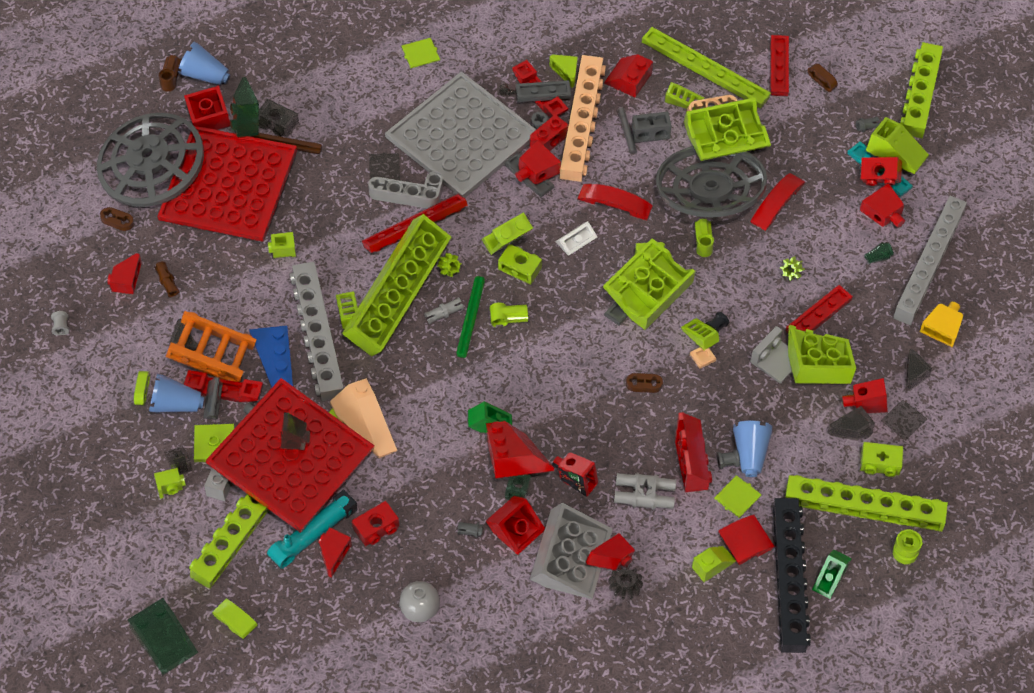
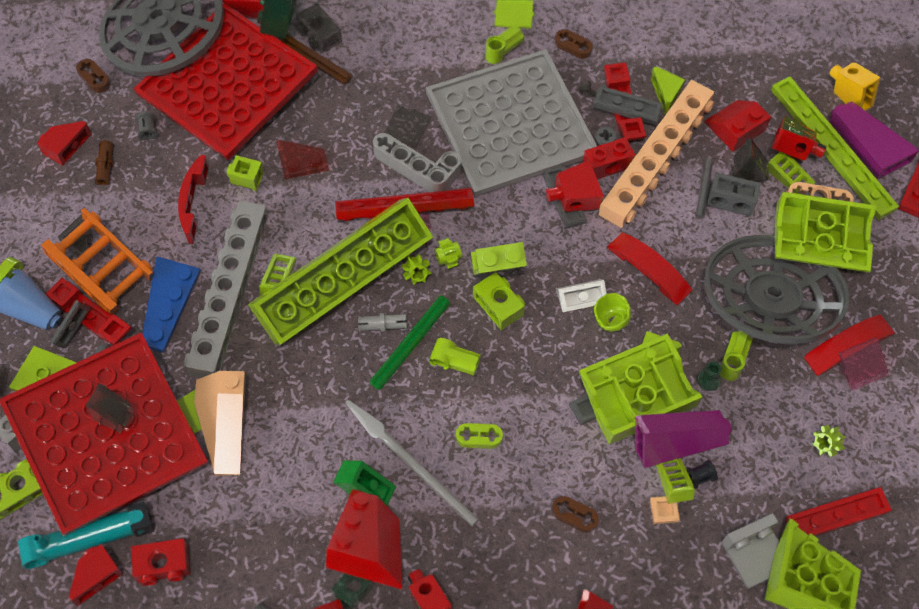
camera: 25 degrees right, 5 degrees up
none -> dark grey bush [135,111,158,140]
none -> red slope [178,155,209,244]
none -> clear red wing [276,140,329,180]
none -> light grey piece [346,400,479,527]
none -> lime gear [434,238,462,269]
none -> lime beam [456,423,503,449]
none -> lime piece [485,26,525,64]
none -> reddish brown beam [555,29,593,59]
none -> lime hair [594,293,632,332]
none -> magenta slope [635,410,732,468]
none -> clear green cone [697,361,722,391]
none -> clear smoke slope [732,138,769,182]
none -> red torso [771,116,827,161]
none -> yellow torso [829,63,880,111]
none -> magenta slope [829,101,919,180]
none -> clear pink piece [839,337,889,391]

